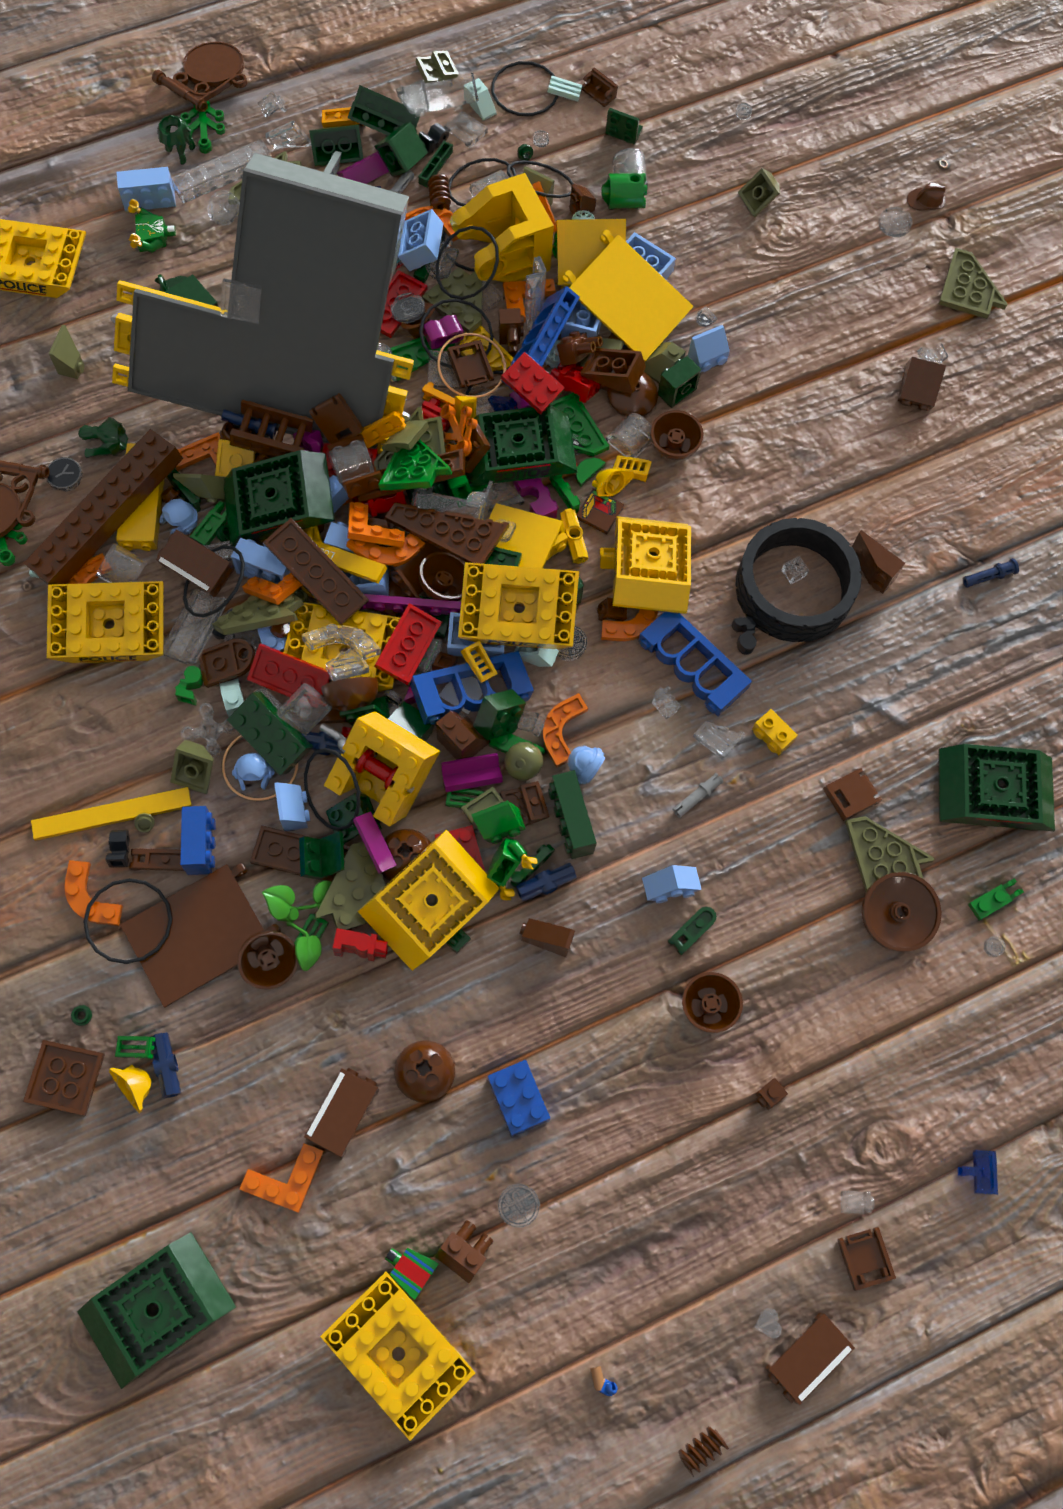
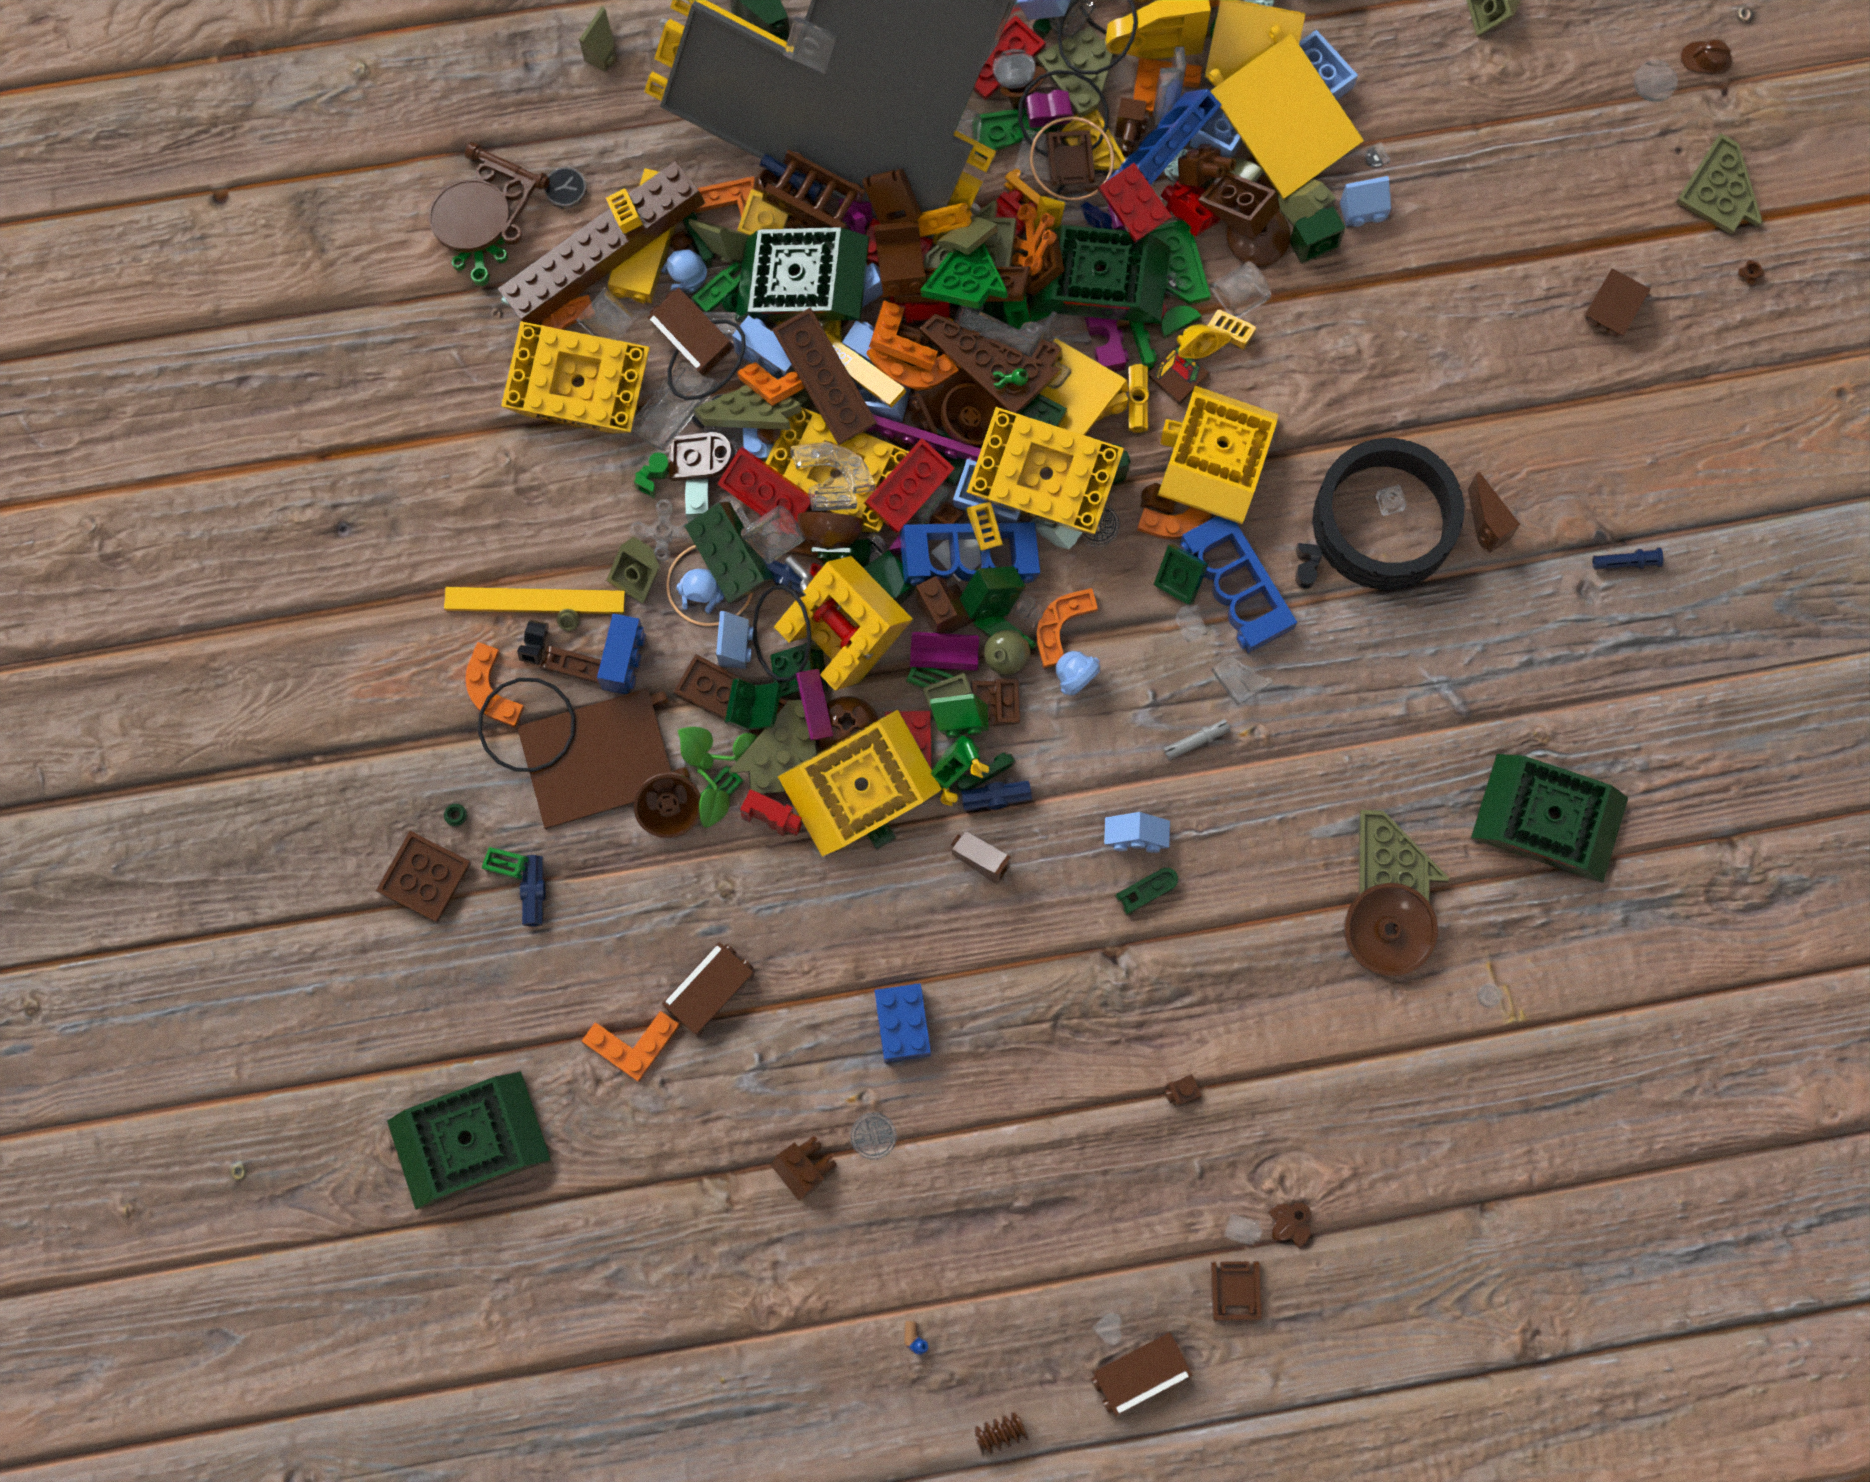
camera: 20 degrees right, 5 degrees up
dark green piece [78,417,128,458] -> none
yellow hat [109,1065,151,1114] -> none
yellow slope [320,1272,476,1441] -> none
clear brick [328,440,374,483] -> none
torso [385,1248,439,1300] -> none
reddish brown piece [394,1040,455,1103] -> none
dark green brick [548,770,597,859] -> none
reddish brown piece [651,410,704,460] -> none
reddish brown piece [682,972,743,1033] -> none
yellow brick [752,709,798,756] -> none
reddish brown container [823,768,882,821] -> none
clear bracket [917,343,948,364] -> none
clear blue plate [958,1150,998,1195] -> none
green hinge [968,878,1024,921] -> none
none -> yellow slope [606,188,643,234]
none -> green arm [993,368,1029,389]
none -> reddish brown bracket [1031,339,1063,367]
none -> dark green tile [1153,544,1208,605]
none -> reddish brown plate [1269,1202,1311,1247]
none -> reddish brown plate [1738,260,1764,285]

